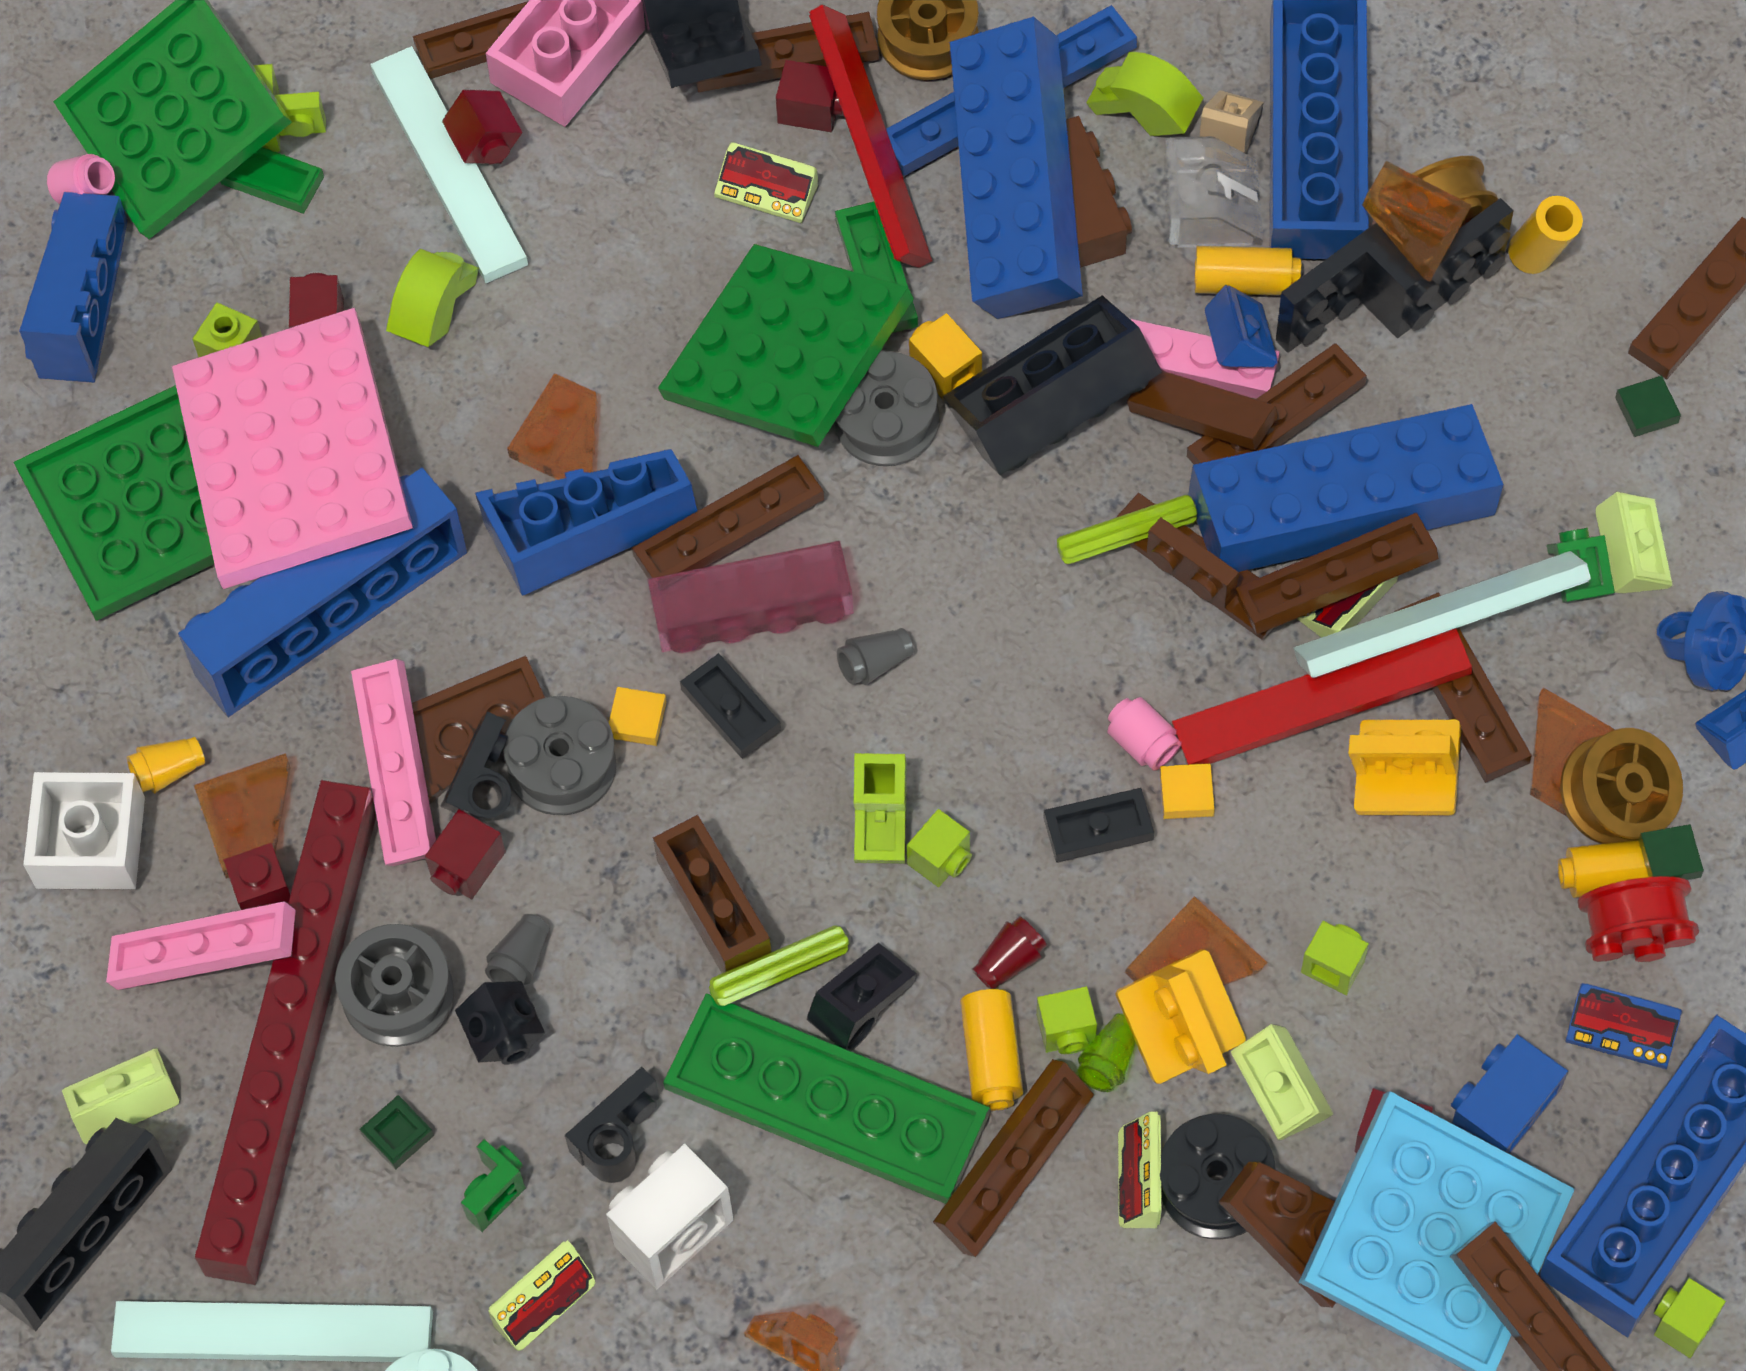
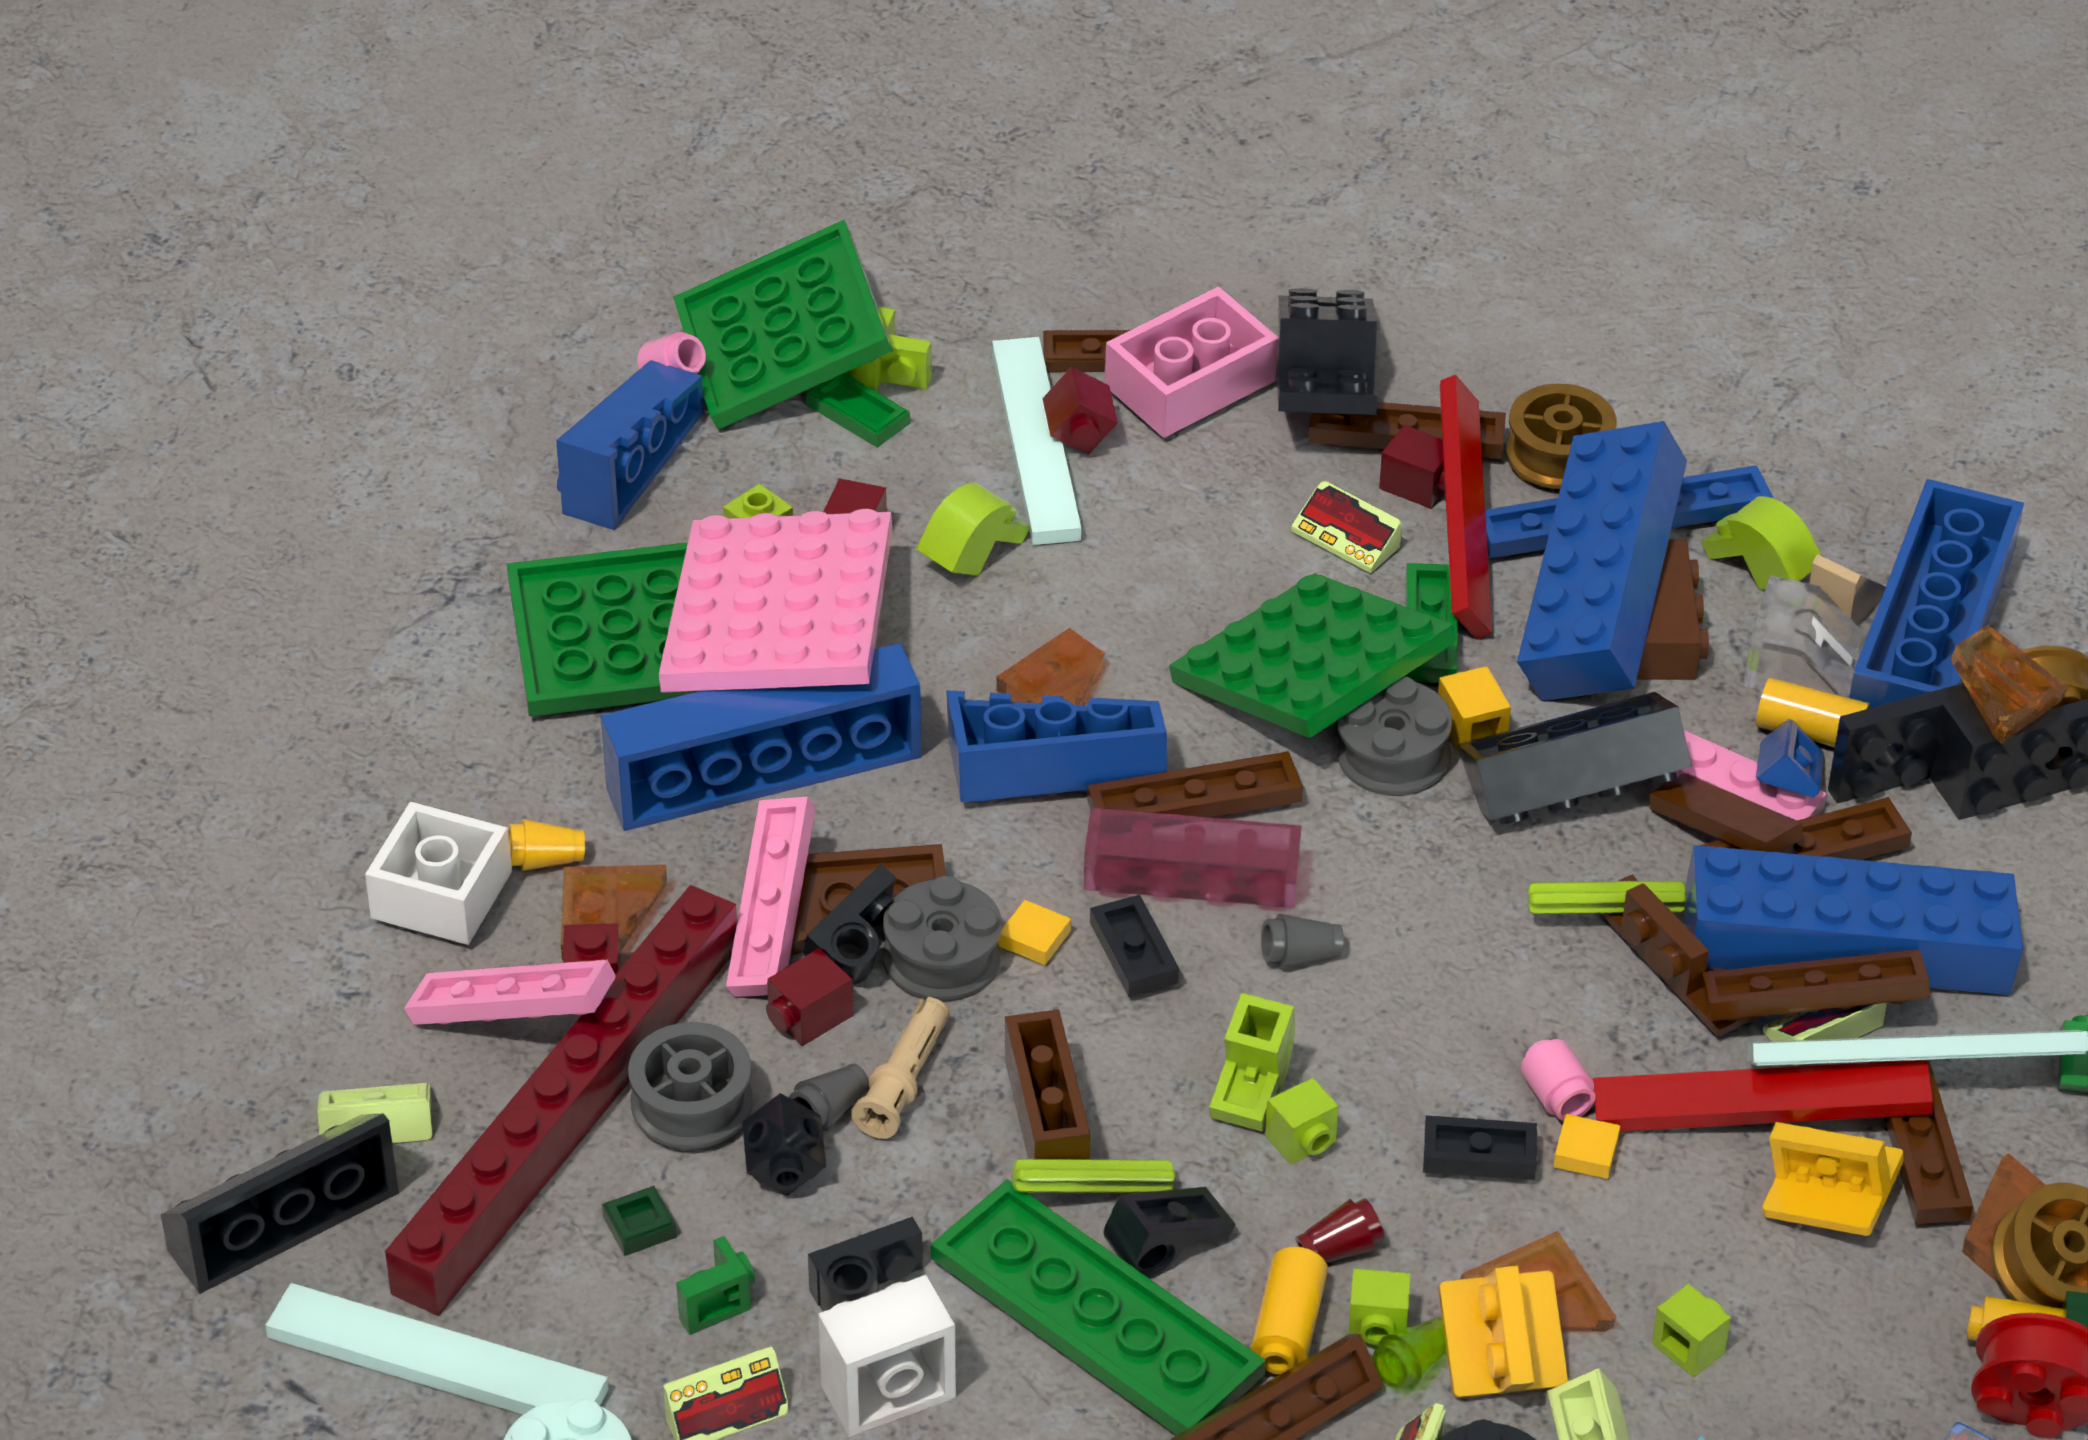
camera: 15 degrees right, 20 degrees down
none -> tan pin [851,997,950,1139]

